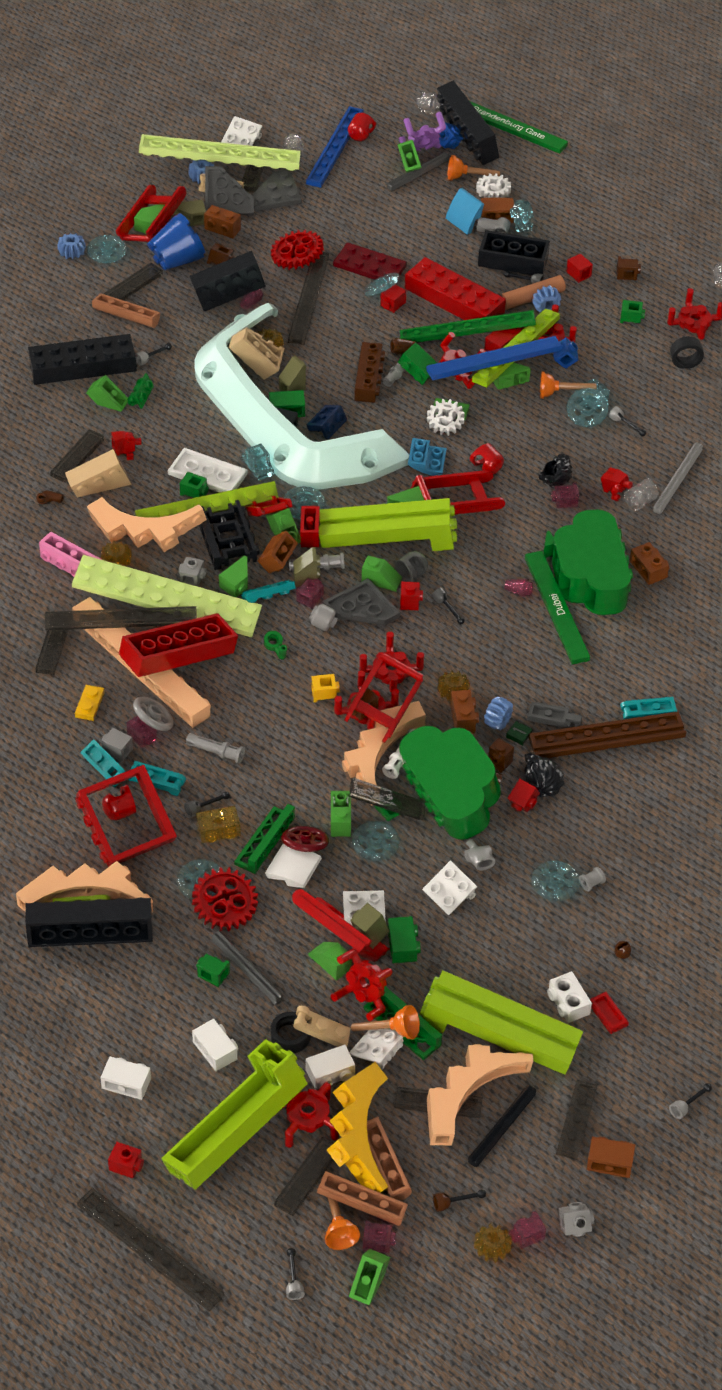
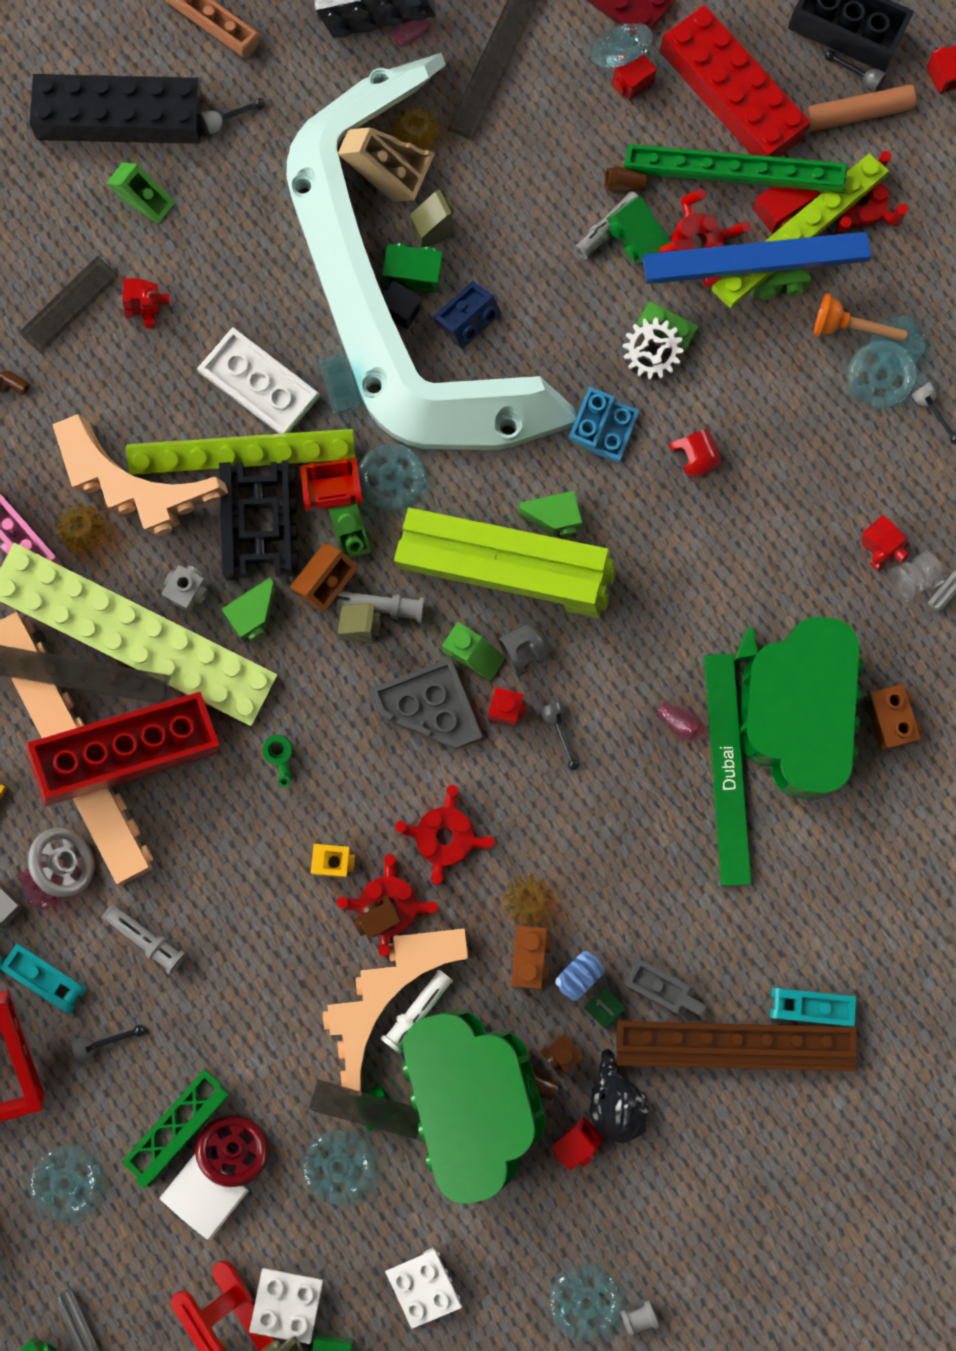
camera: 10 degrees right, 30 degrees up
tan wedge [65,449,132,498] -> none
green hinge [127,373,154,409] -> none
green brick [179,472,209,498] -> none
red gear [192,867,258,931] -> none
clear yellow brick [196,806,241,843] -> none
teal plate [241,580,296,603] -> none
clear pink brick [296,578,324,608] -> none
red brick [300,506,320,547] -> none
light grey head [309,604,338,631] -> none
bright green slope [331,791,351,837] -> none
red piece [344,653,424,743] -> none
reddish brown brick [354,342,385,403] -> none
red piece [410,470,505,515] -> none
light grey piece [464,839,495,871] -> none
medium blue gear [532,285,562,312] -> none
black hair [538,454,572,487] -> none
clear pink brick [551,482,579,508] -> none
blue brick [553,337,578,369] -> none

